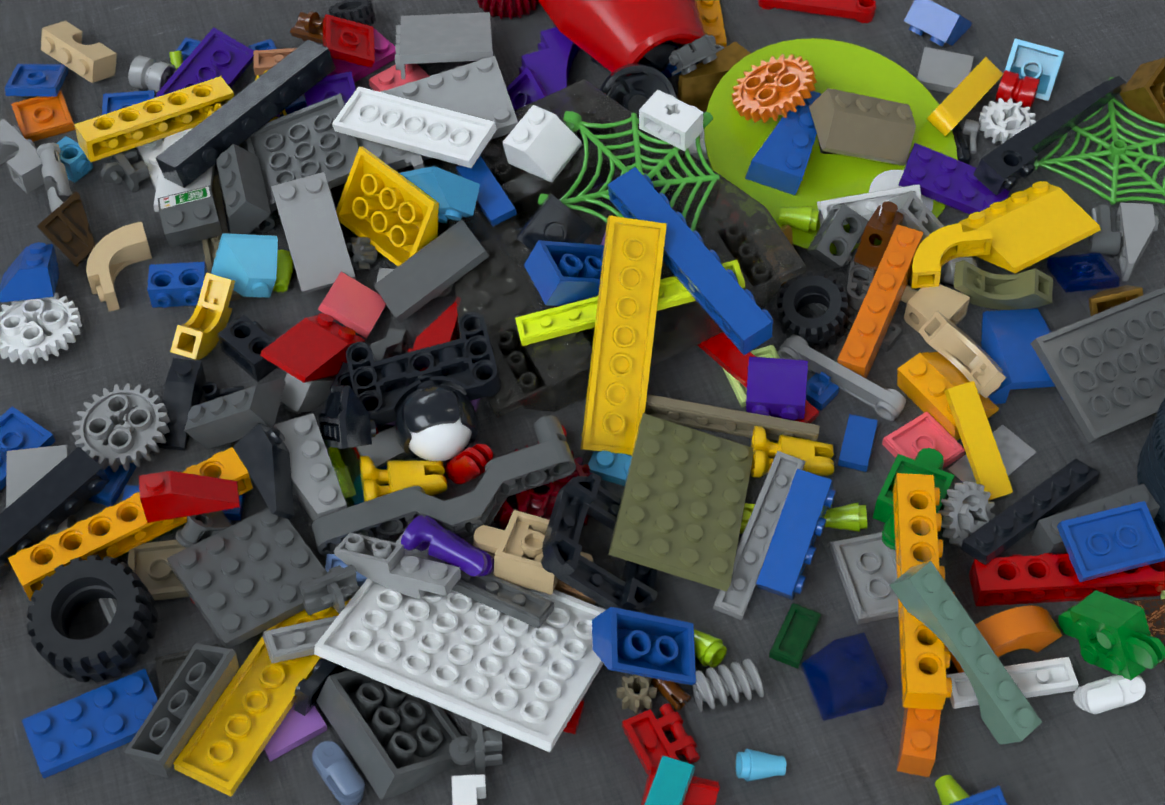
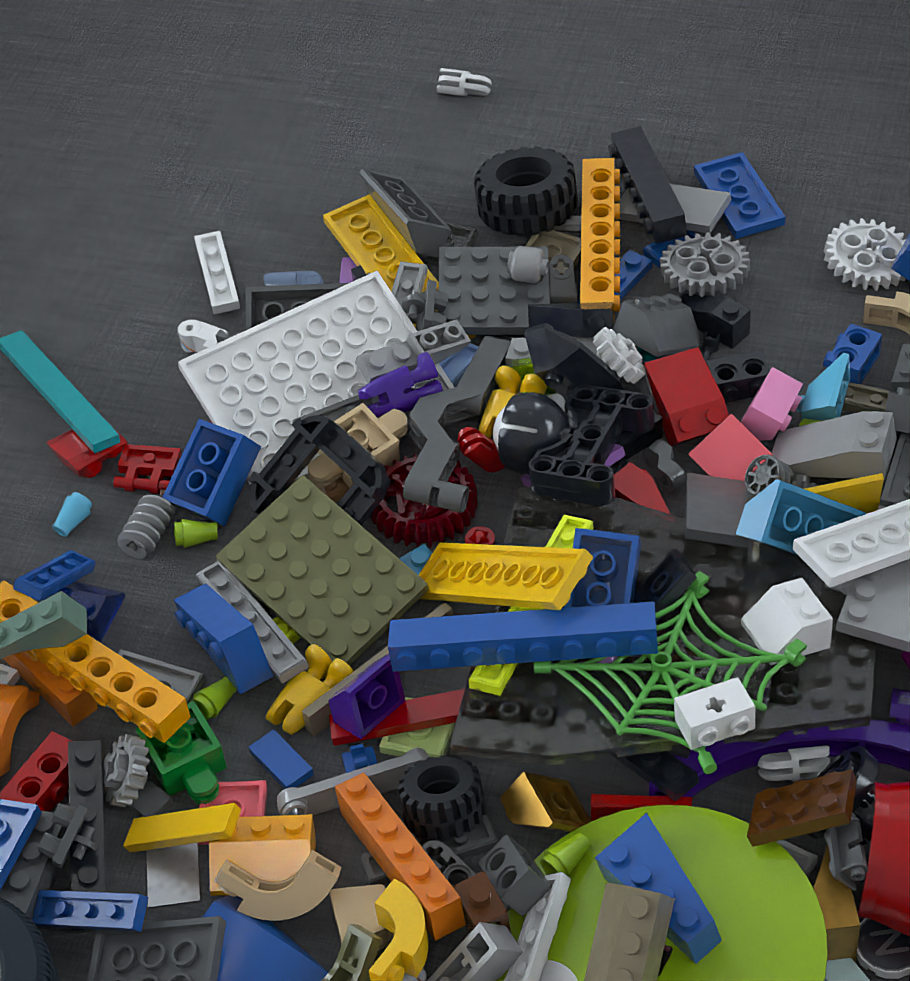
camera: 130 degrees right, 5 degrees down
blue plate [22,669,158,778] -> none
red slope [139,471,240,523] -> none
yellow arch [170,273,235,360] -> none
blue tile [456,156,517,226] -> none
orange gear [731,54,817,123] -> none
dark green tile [769,603,821,669] -> none
none -> blue tile [13,550,96,601]
none -> blue plate [32,890,149,932]
none -> dark grey hips [38,803,99,868]
none -> light grey head [507,246,549,284]
none -> white gear [593,327,646,384]
none -> bright pink slope [741,367,803,441]
none -> dark grey wheel [745,455,794,495]
none -> reddish brown plate [747,769,857,847]

